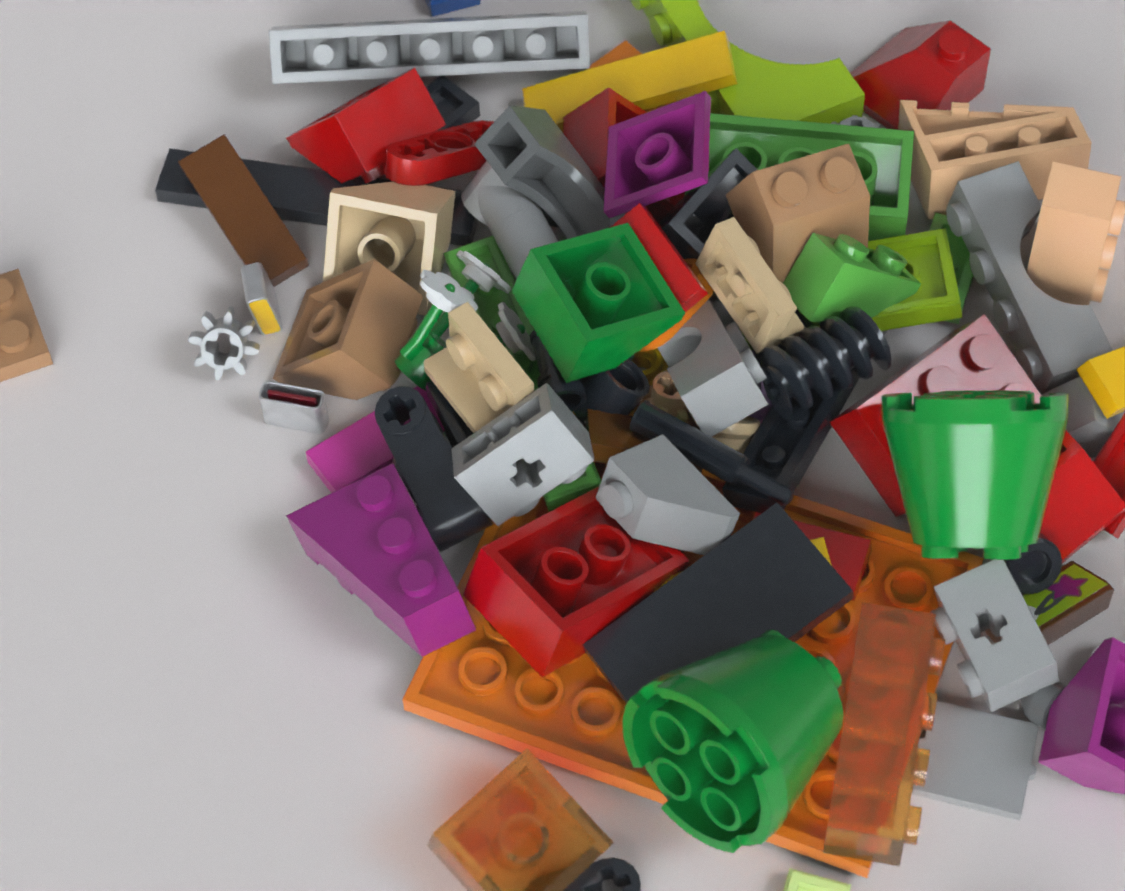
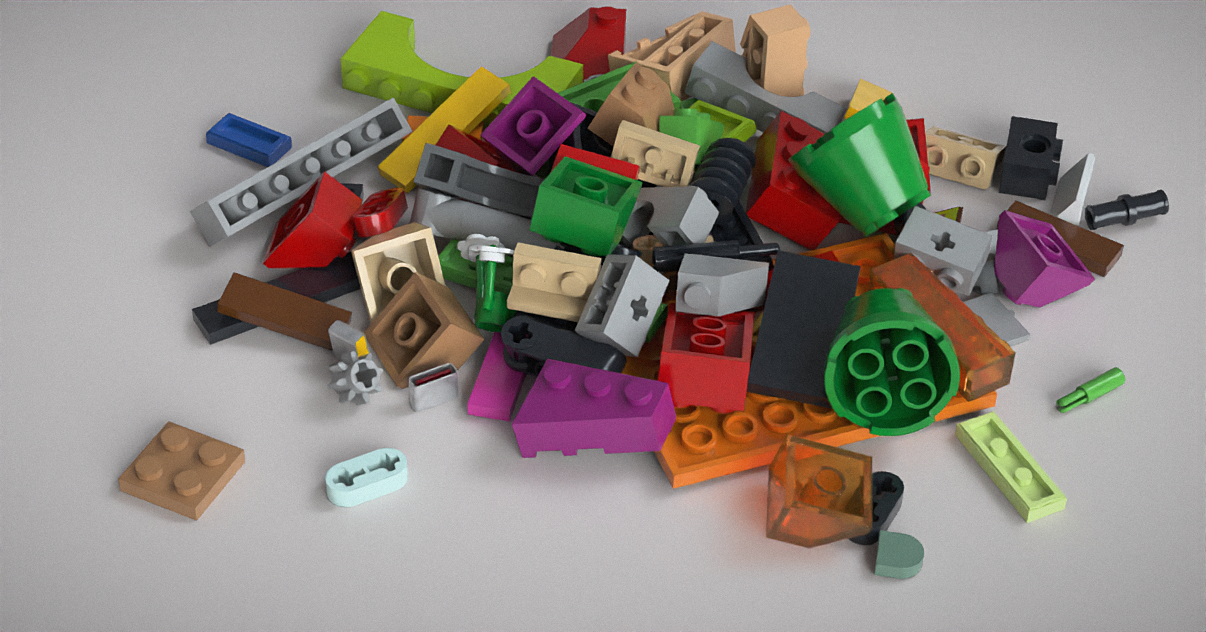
camera: 45 degrees left, 15 degrees down
none -> light aqua beam [325,448,408,507]

